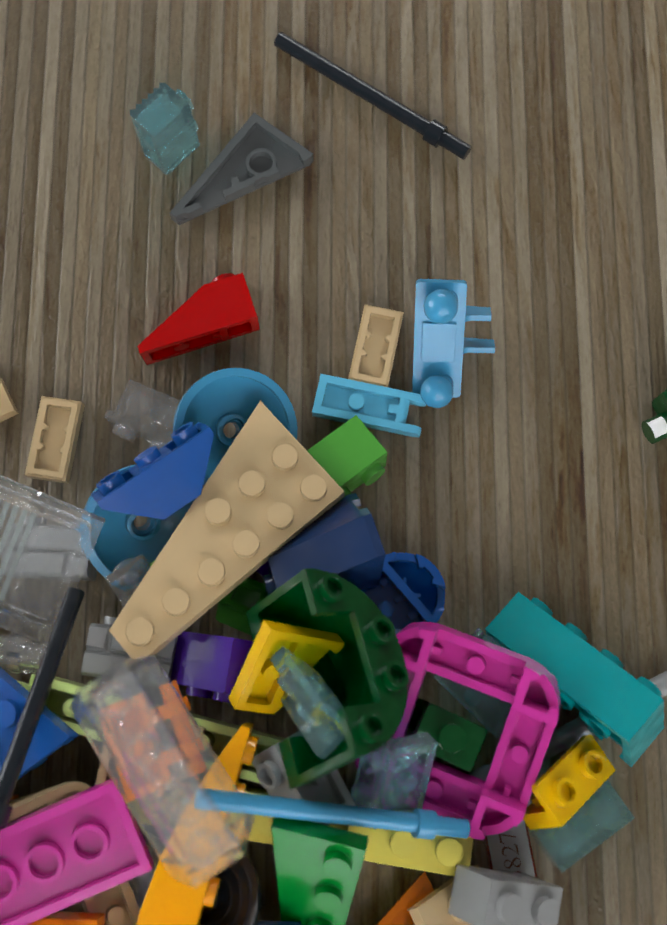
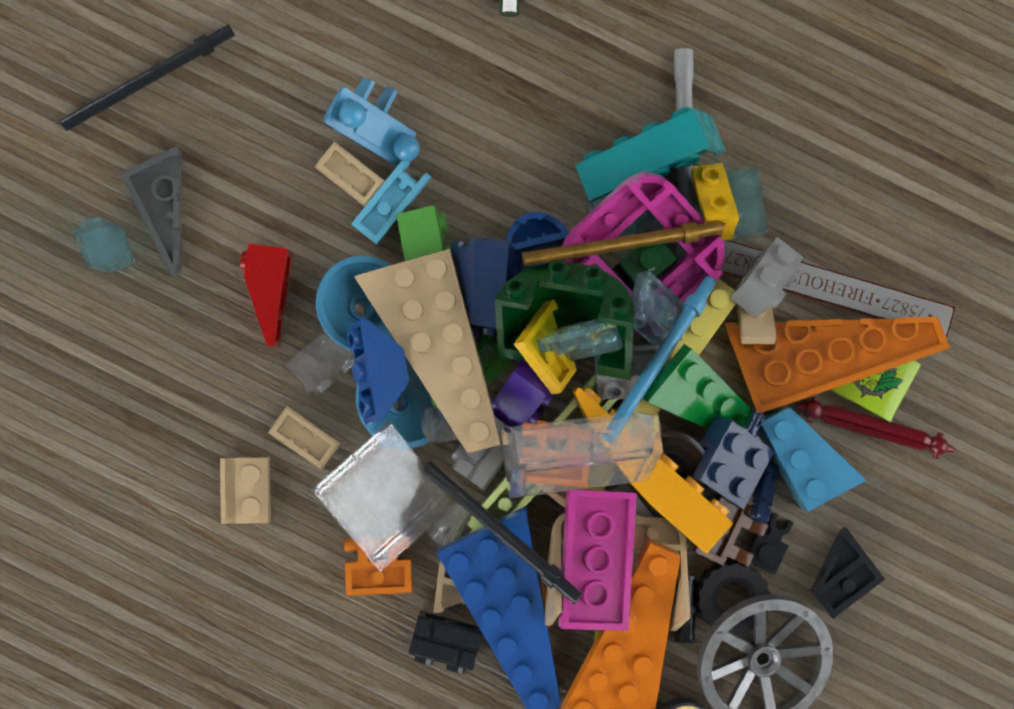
camera: 65 degrees left, 10 degrees up
none -> pearl gold bar [522,220,724,267]

